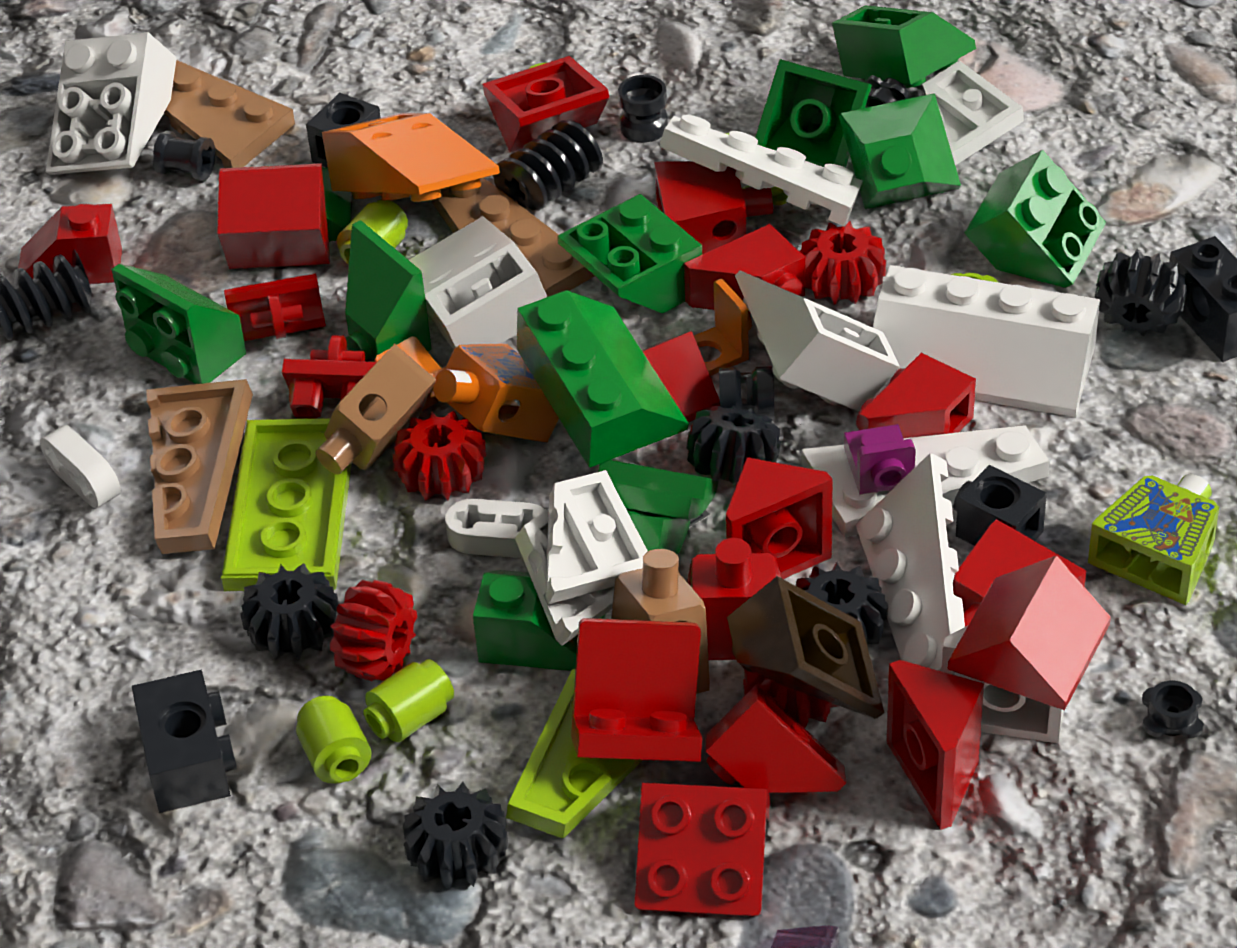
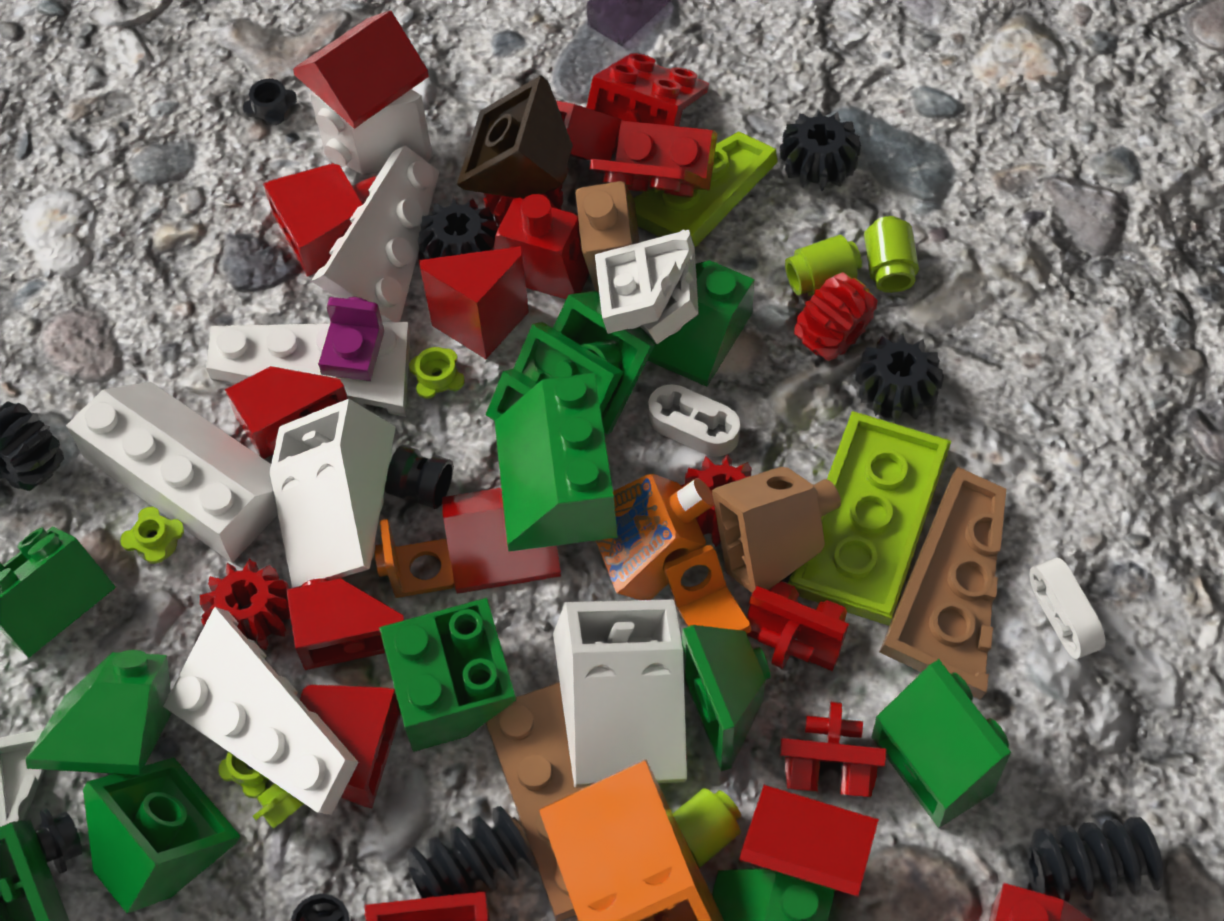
camera: 160 degrees left, 15 degrees up
black brick [131,669,237,813] -> none
black gear [686,405,781,485] -> none
red slope [886,660,984,830] -> none
black brick [953,465,1047,546] -> none
lime torso [1088,474,1220,606] -> none

